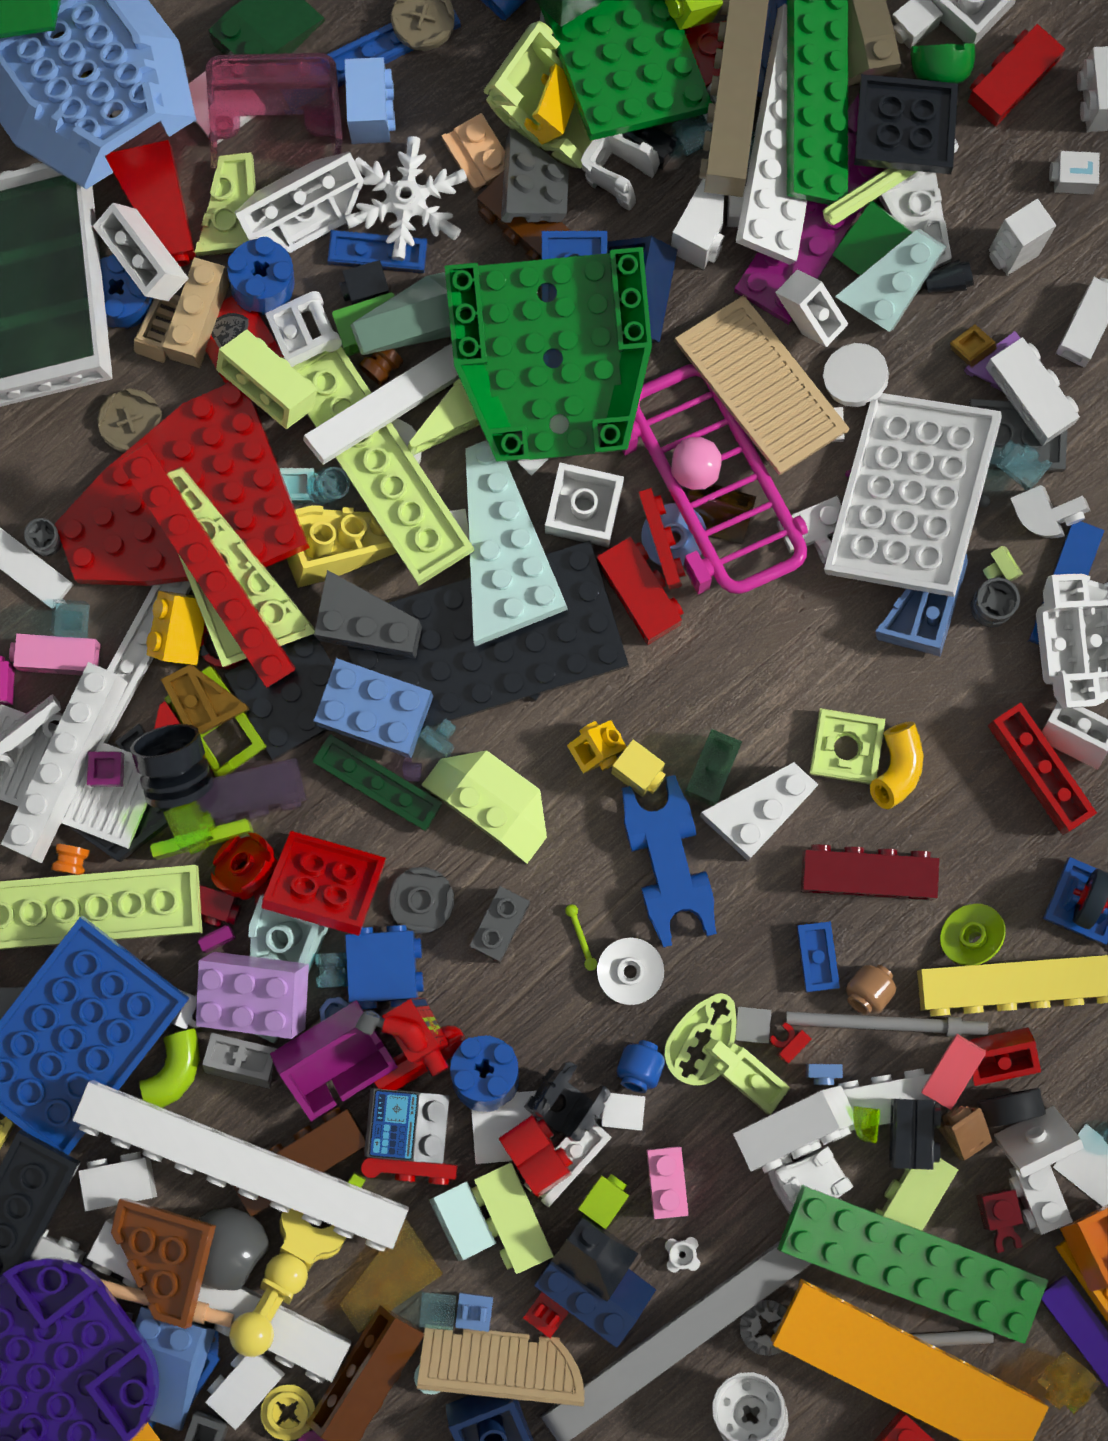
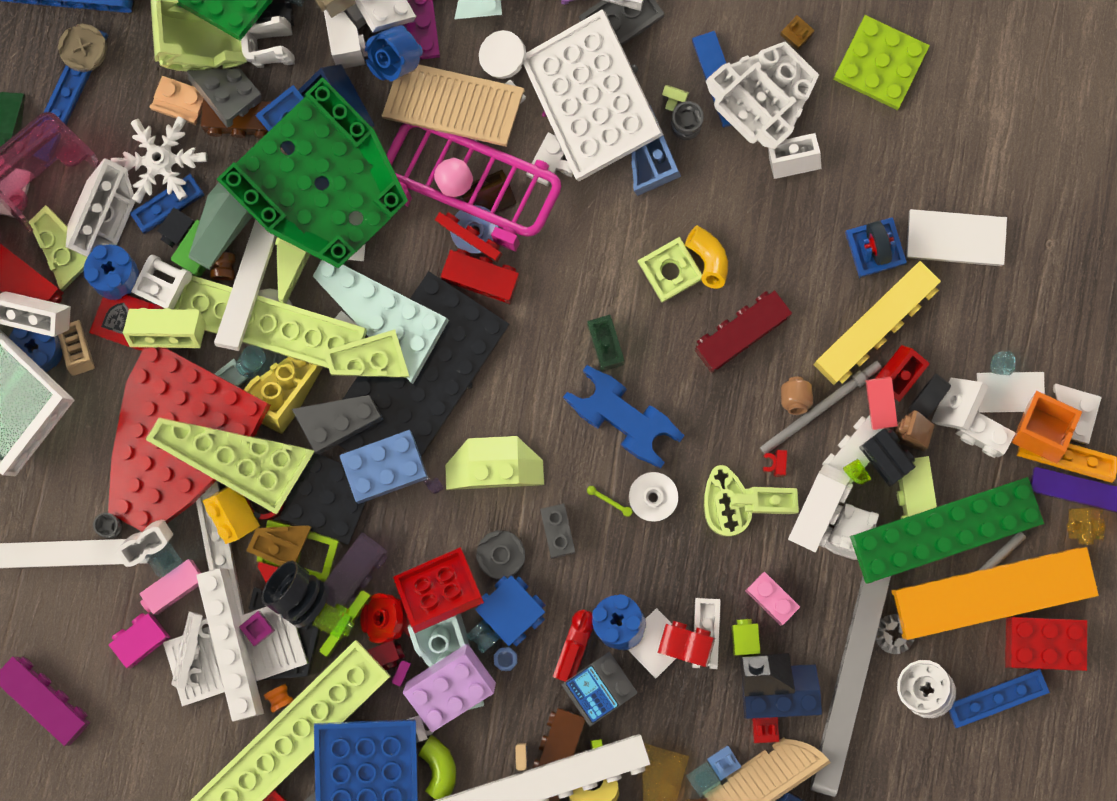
camera: 35 degrees left, 0 degrees up
dark tan tile [97,388,163,453] -> none
red plate [118,443,295,688] -> none
tan brick [162,257,230,368] -> none
light grey hinge [202,1033,277,1089] -> none
magenta piece [270,1000,398,1121] -> none
dark green plate [312,734,443,832] -> none
light blue brick [345,57,396,144] -> none
red torso [356,998,449,1077] -> none
red plate [361,1157,458,1185] -> none
clear light blue tile [419,719,457,758] -> none
light aqua hinge [429,1181,496,1261] -> none
yellowish green brick [471,1162,554,1274] -> none
yellow hinge [524,64,575,145] -> none
black piece [524,1062,610,1142] -> none
white brick [545,463,624,548] -> none
yellow brick [567,720,627,774] -> none
white brick [595,1093,645,1131] -> none
light yellow brick [611,739,666,797] -> none
blue head [617,1040,665,1093] -> none
white plate [665,1237,700,1273] -> none
white wedge [700,762,818,861] -> none
light grey tile [735,1007,771,1044] -> none
white brick [775,269,848,347] -> none
blue plate [797,921,840,993] -> none
medium blue plate [806,1064,843,1085] -> none
lime dish [940,904,1006,966] -> none
dark red brick [976,1188,1023,1253] -> none
red brick [987,702,1097,835] -> none
clear light blue brick [996,440,1053,490] -> none
white brick [1011,485,1091,538] -> none
none -> white brick [116,520,173,567]
none -> yellowish green wing [324,330,410,378]
none -> blue brick [365,25,423,81]
none -> tan tile [516,743,528,770]

